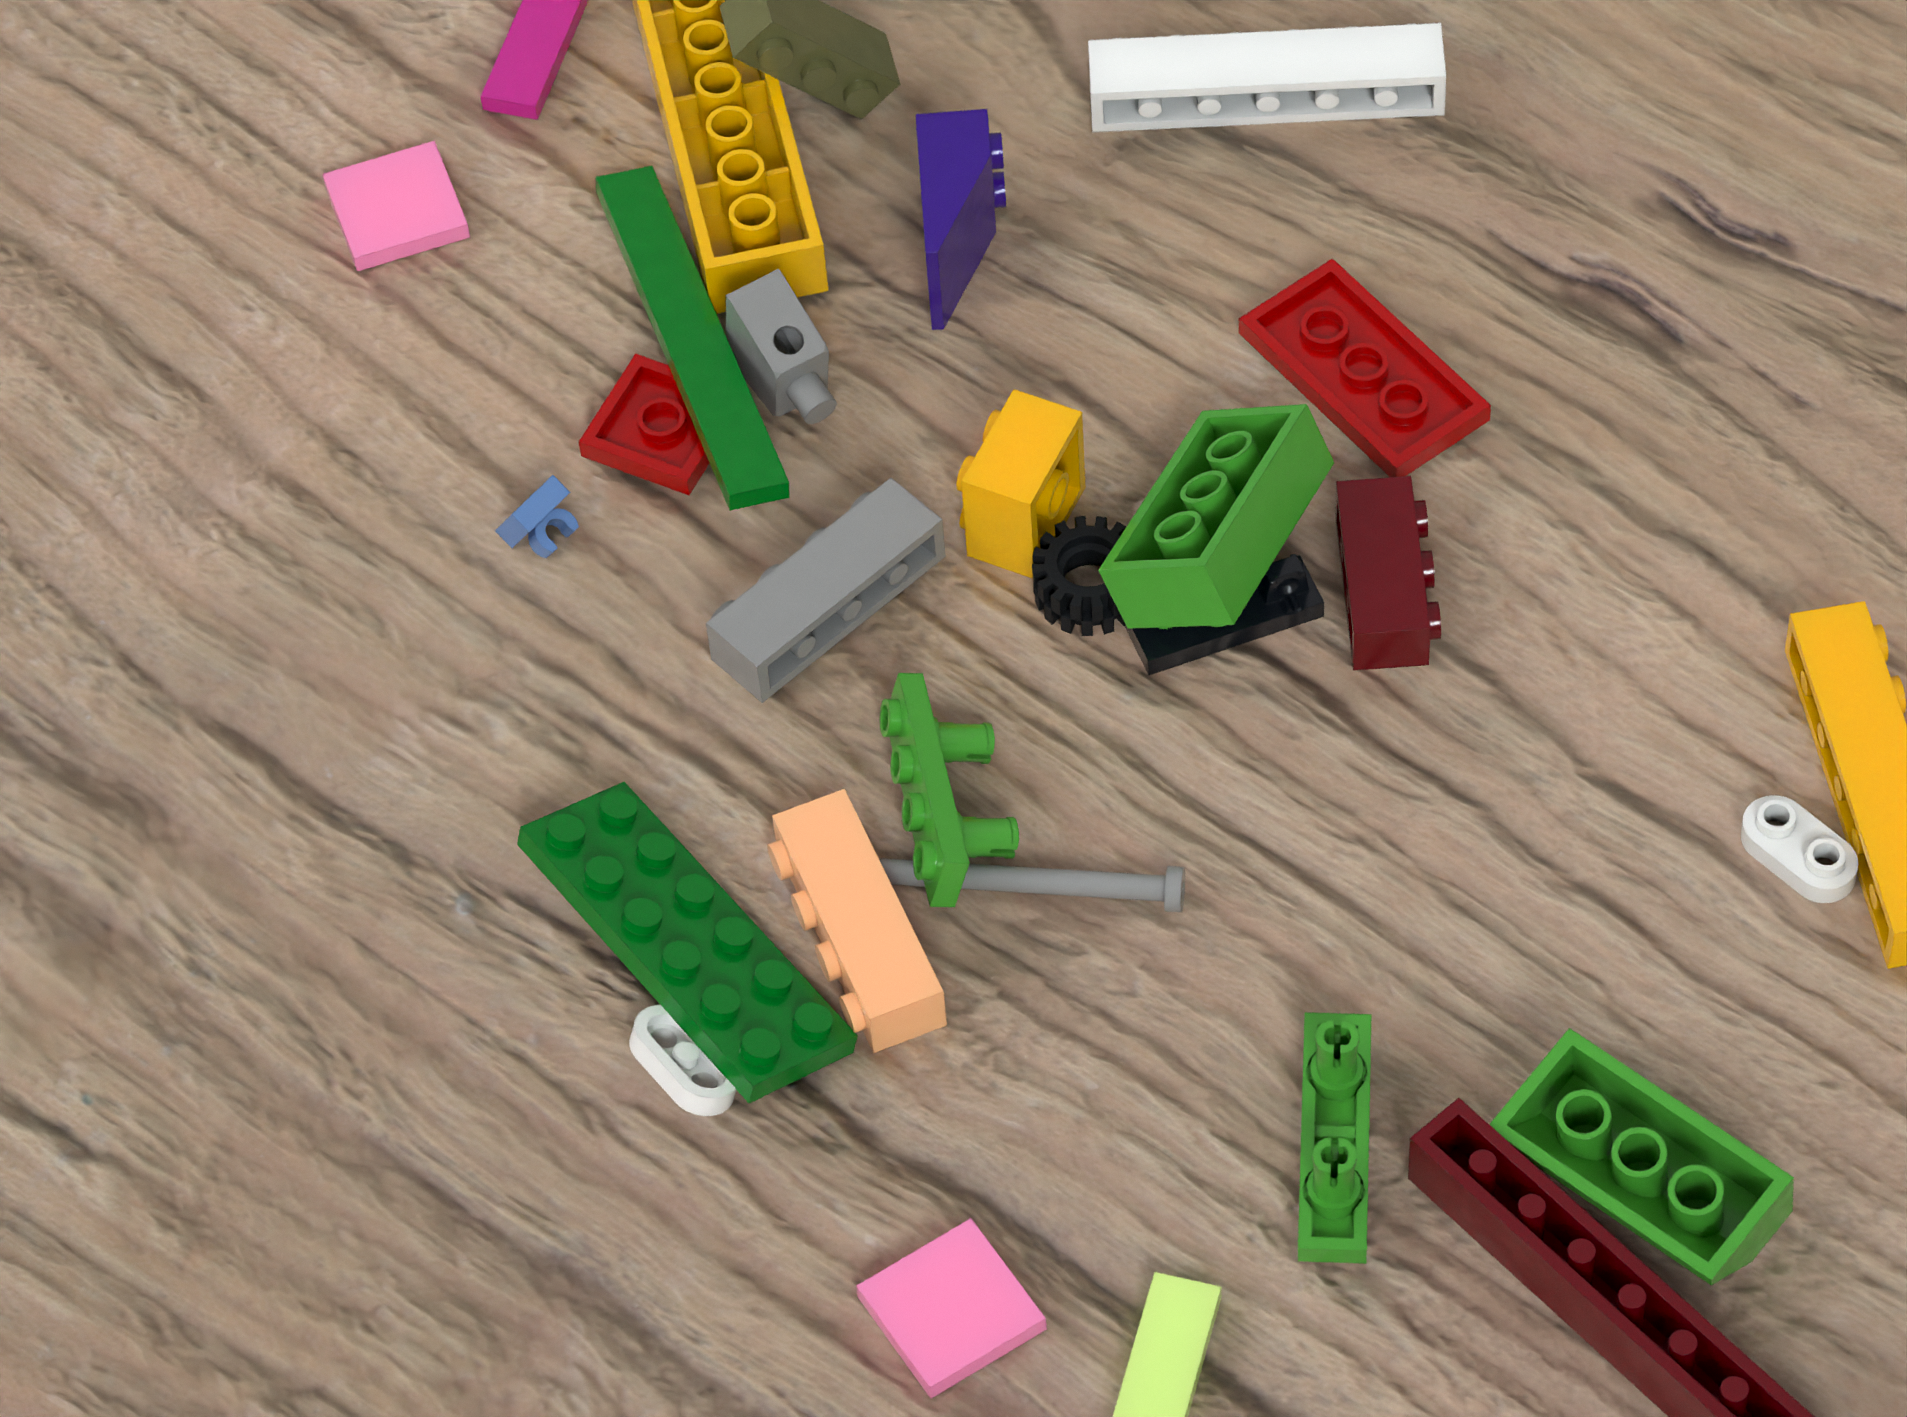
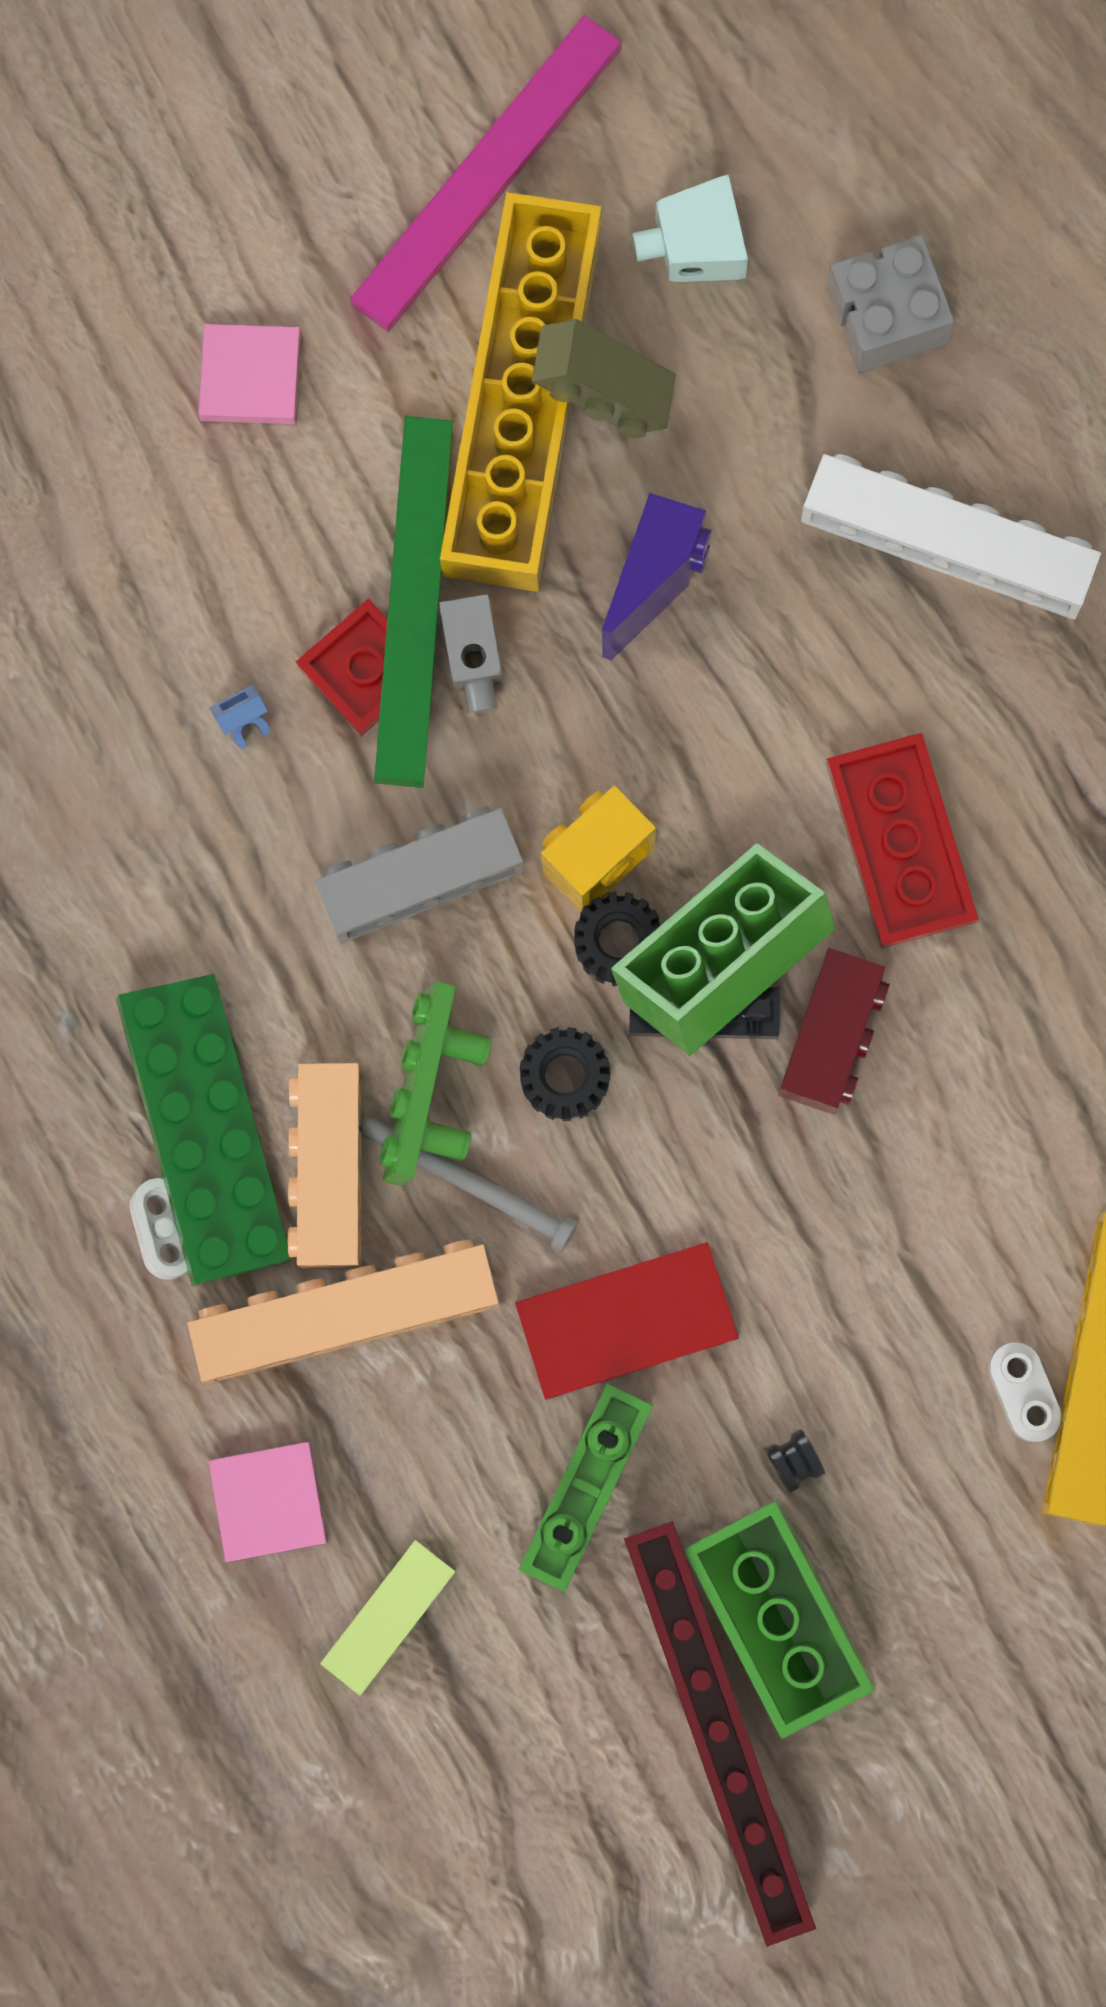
camera: 25 degrees right, 25 degrees up
none -> light nougat brick [187,1239,501,1384]
none -> red tile [515,1242,739,1400]
none -> black tyre [519,1027,610,1121]
none -> black wheel [765,1429,826,1493]

